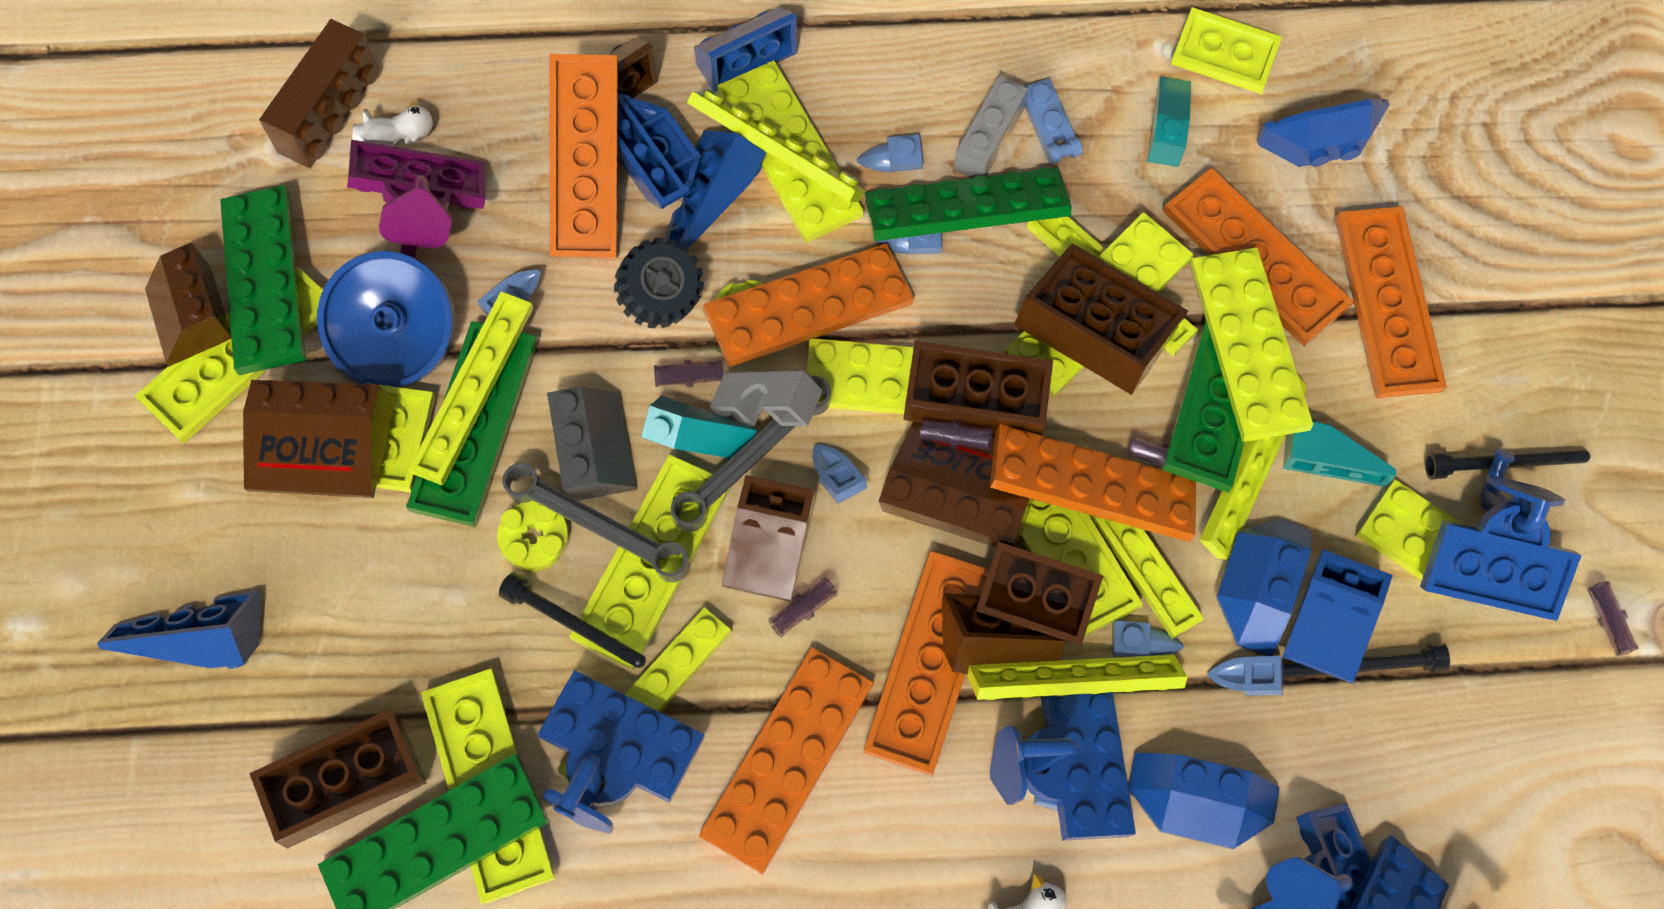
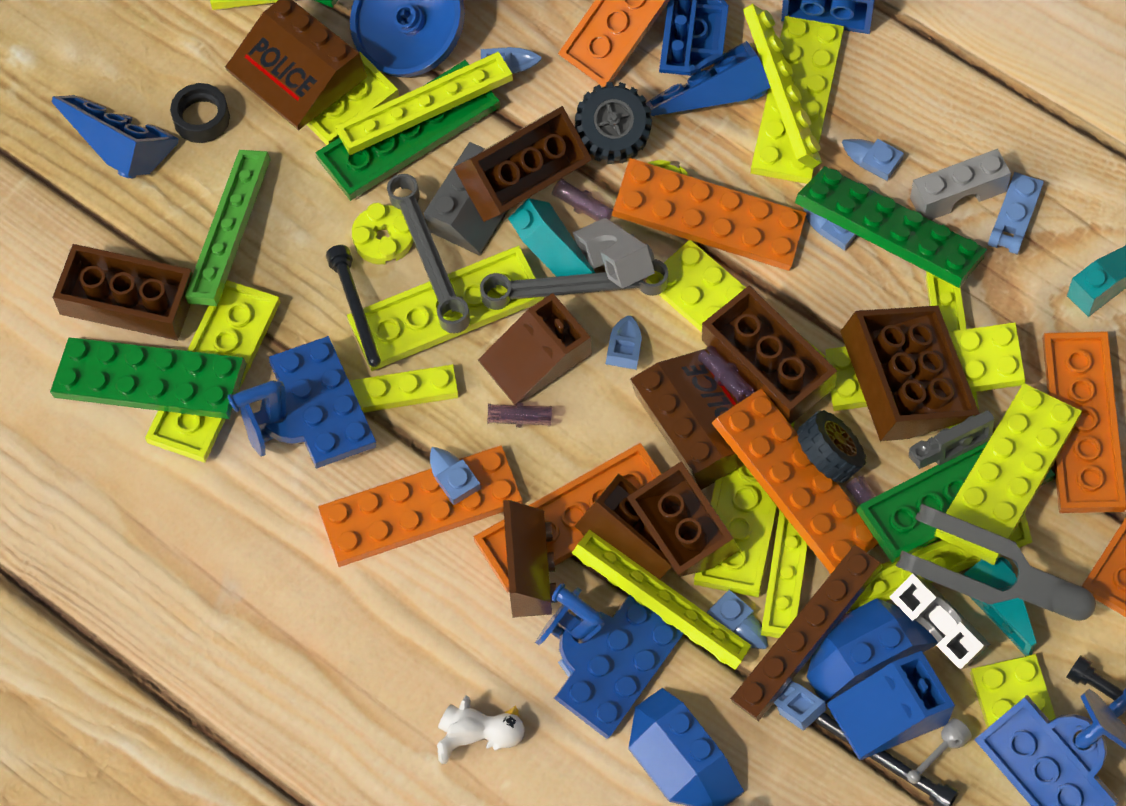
camera: 45 degrees right, 5 degrees down
none -> black tyre [170,83,230,143]
none -> bright green plate [185,150,271,306]
none -> medium blue plate [430,447,481,505]
none -> reddish brown brick [453,106,592,222]
none -> reddish brown slope [503,500,558,618]
none -> reddish brown plate [730,545,883,722]
none -> black wheel [797,410,866,483]
none -> arch [890,574,991,670]
none -> dark grey piece [896,504,1096,621]
none -> light grey hinge [907,718,972,784]
none -> dark grey hinge [909,410,995,469]

